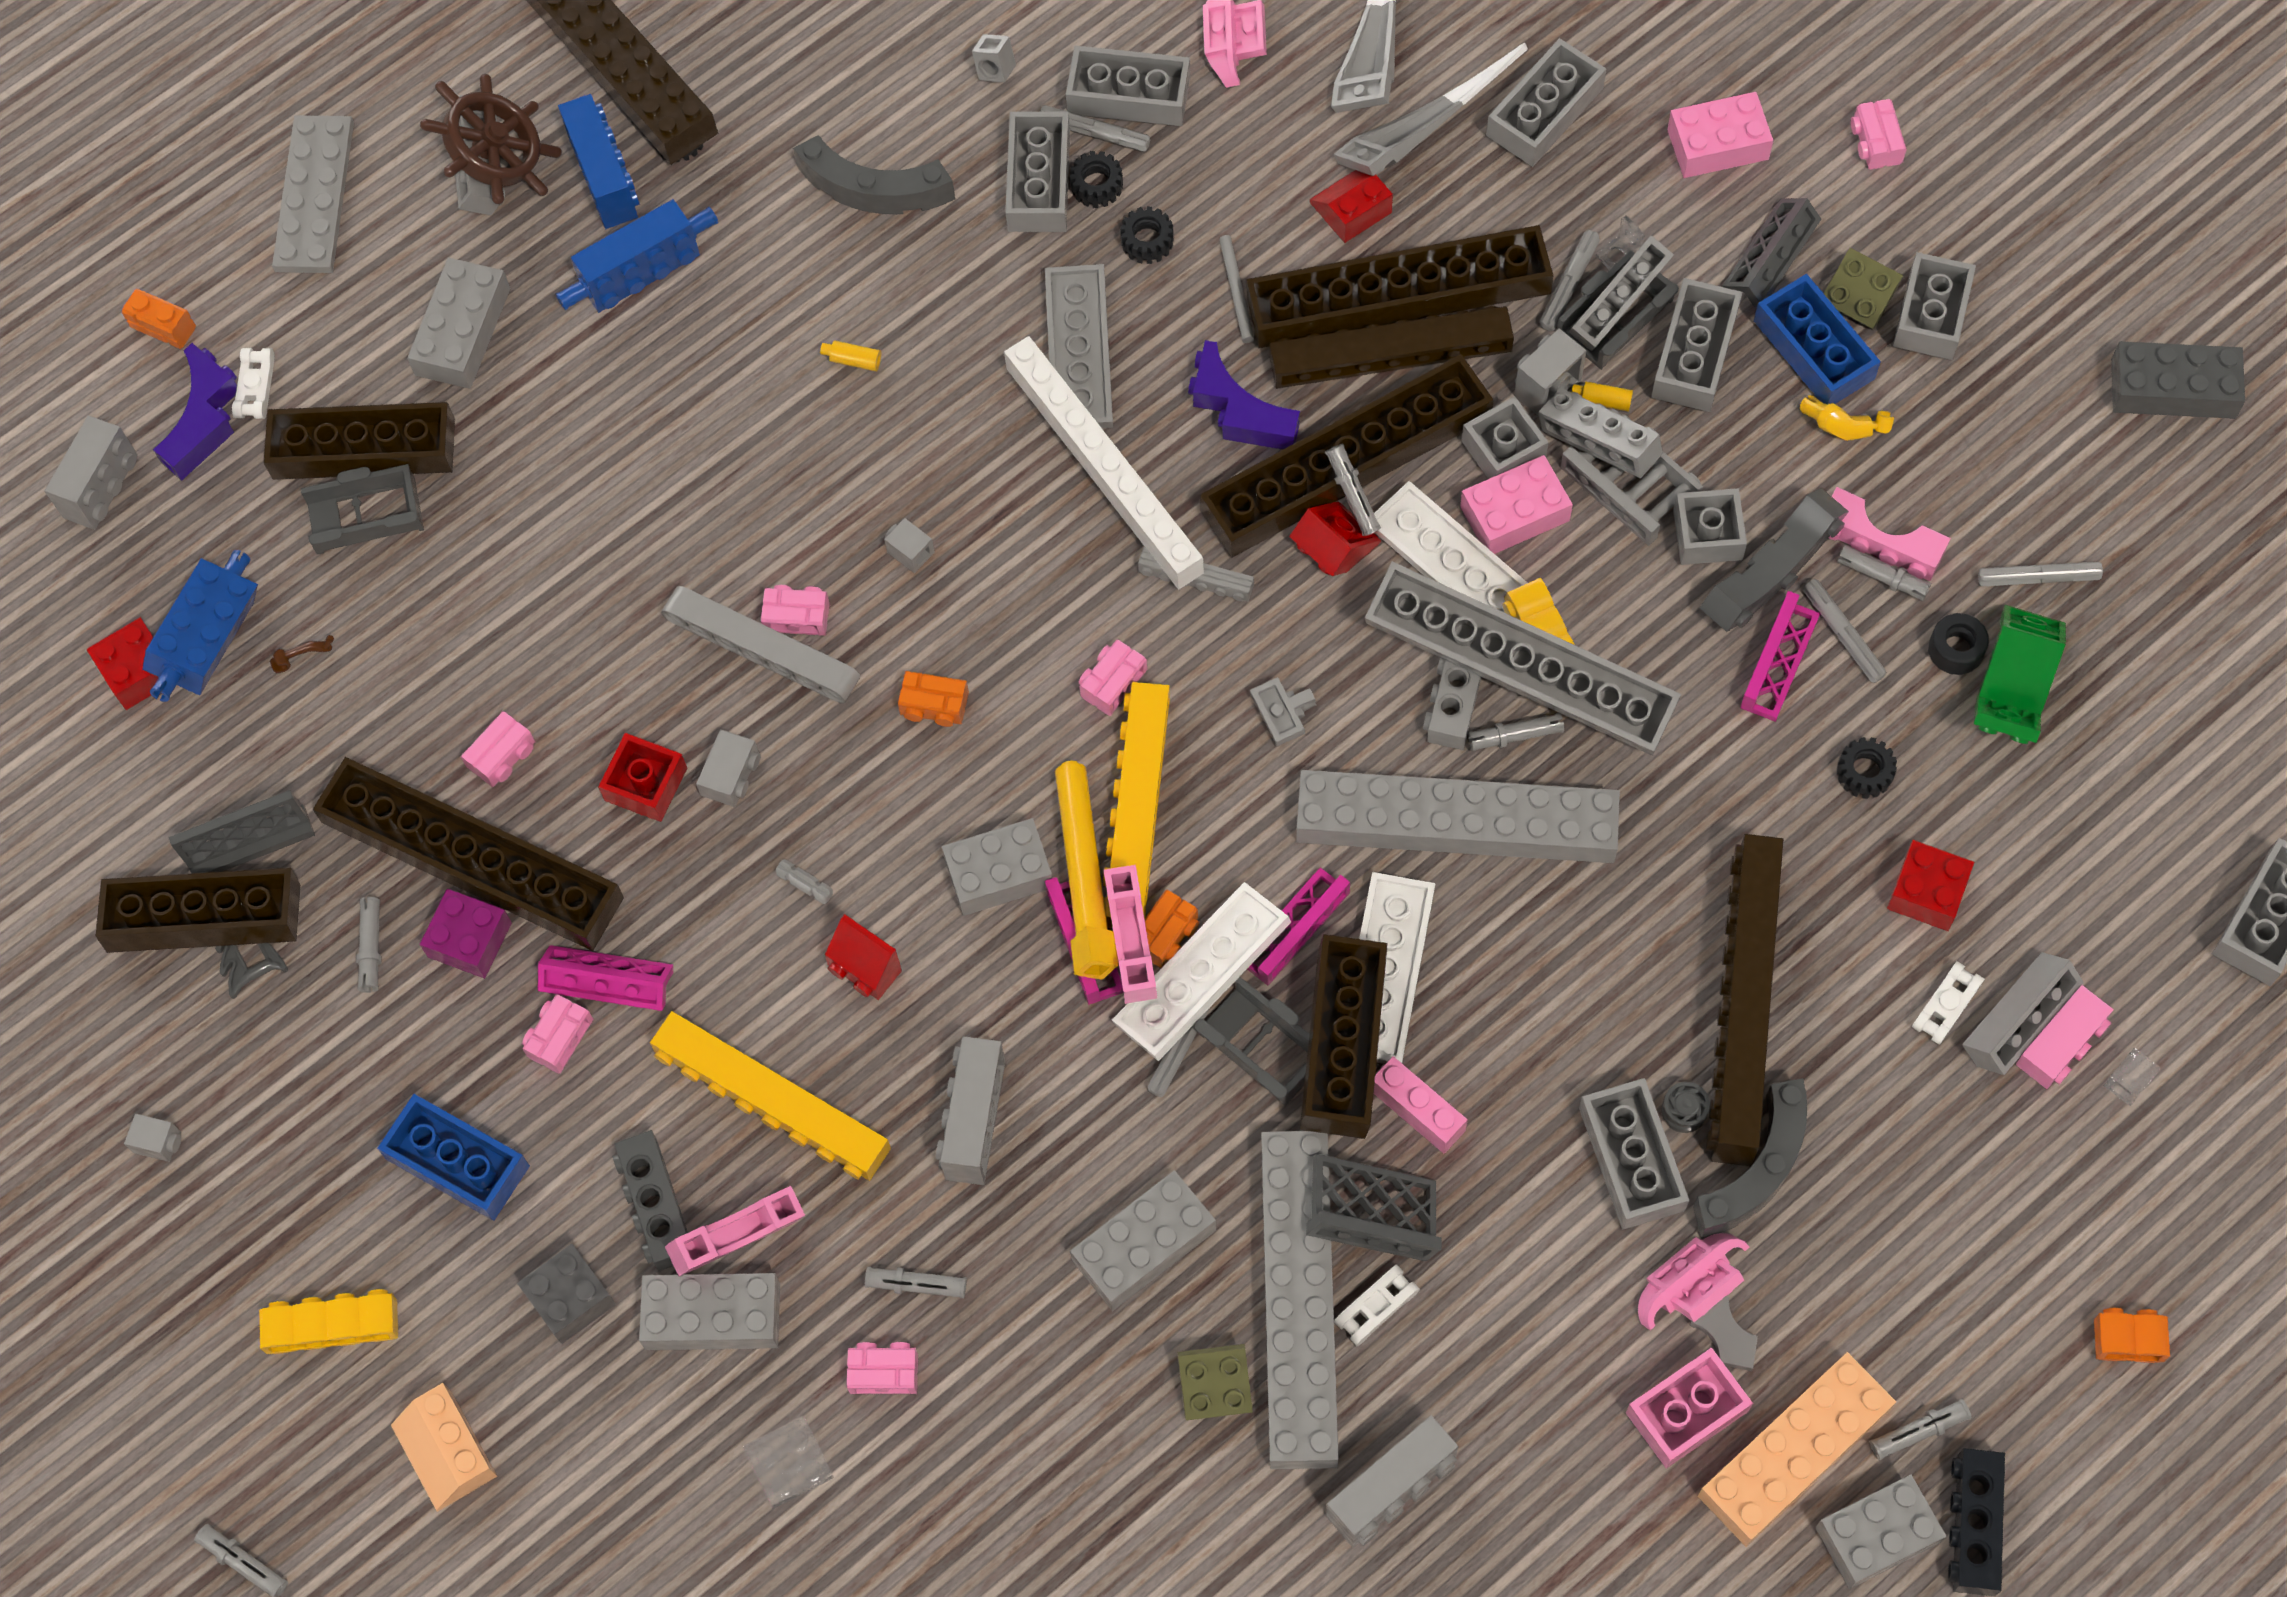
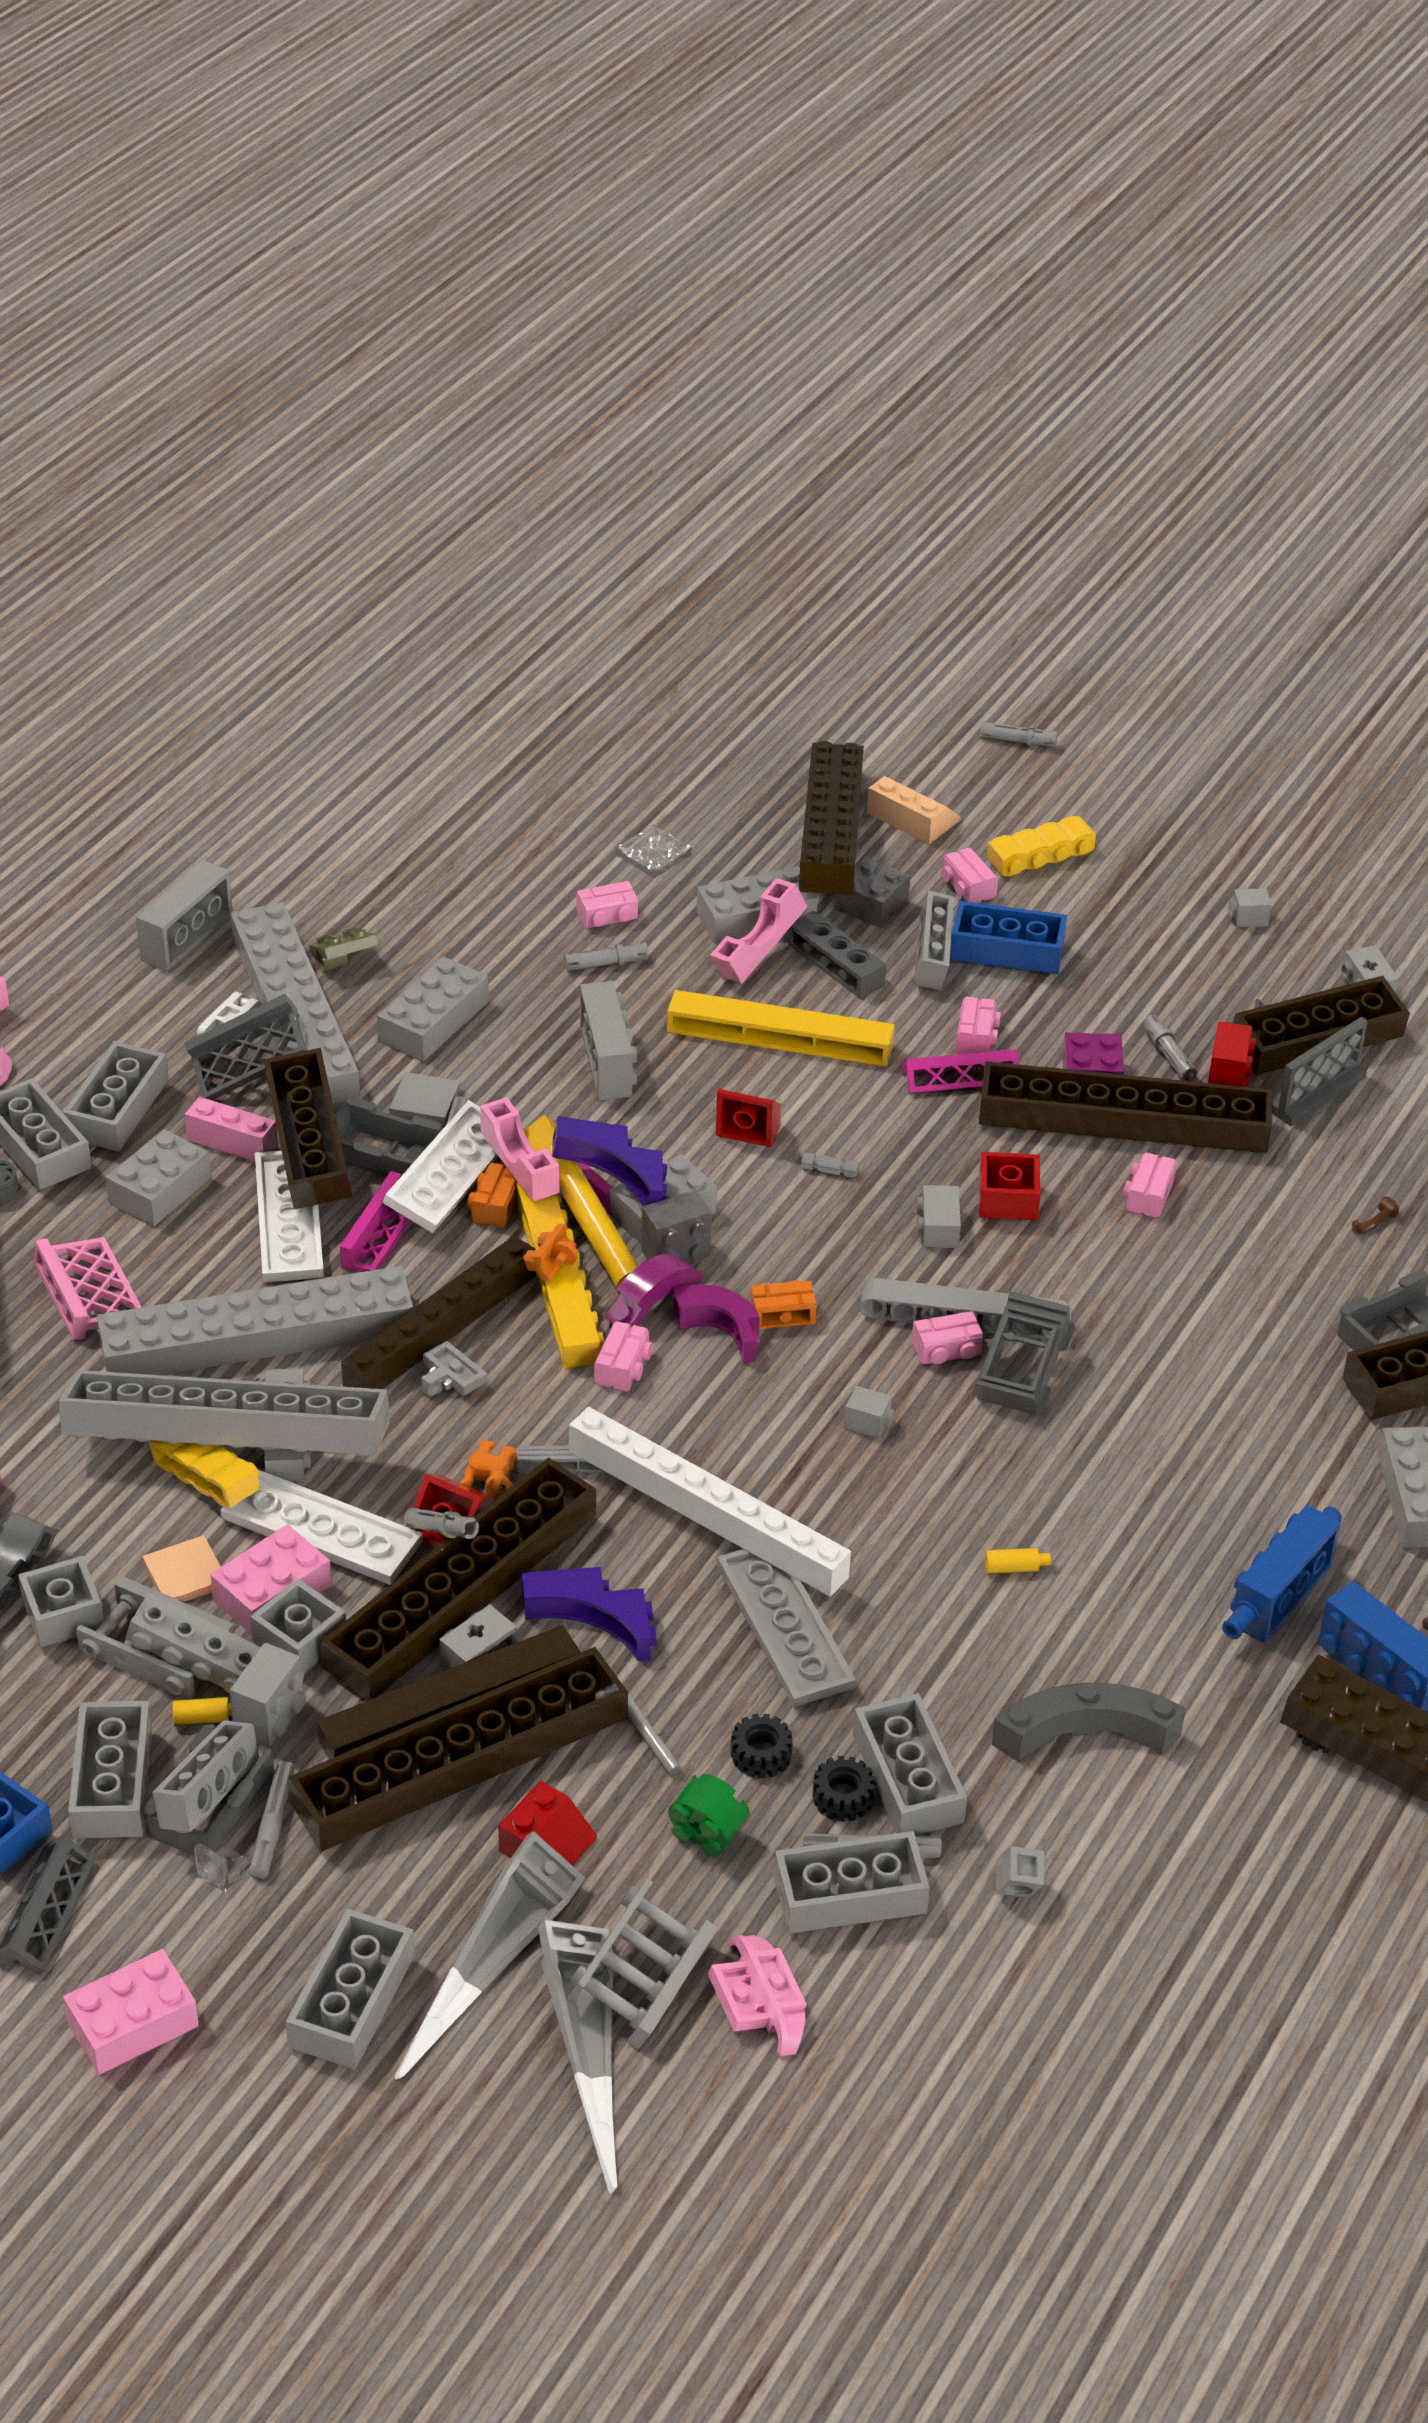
camera: 155 degrees right, 25 degrees down
none -> bright pink fence [34,1237,141,1341]
none -> light grey brick [63,1041,169,1152]
none -> light grey brick [106,1129,212,1227]
none -> light nougat tile [142,1535,221,1602]
none -> dark brown brick [341,1235,537,1389]
none -> light grey tile [389,1072,461,1125]
none -> light grey brick [440,1605,517,1669]
none -> orange animal [460,1440,518,1498]
none -> orange hips [524,1223,578,1281]
none -> dark purple arch [552,1116,667,1206]
none -> light grey fence [567,1878,718,2049]
none -> magenta arch [604,1254,704,1327]
none -> flat silver brick [641,1190,712,1263]
none -> green brick [668,1773,750,1858]
none -> magenta arch [672,1284,760,1364]
none -> dark brown brick [799,741,864,895]
none -> light grey brick [914,891,954,991]
none -> bright pink brick [941,847,998,903]
none -> dark grey piece [975,1291,1075,1416]
none -> red brick [1208,1021,1256,1087]
none -> light grey brick [1341,945,1399,993]

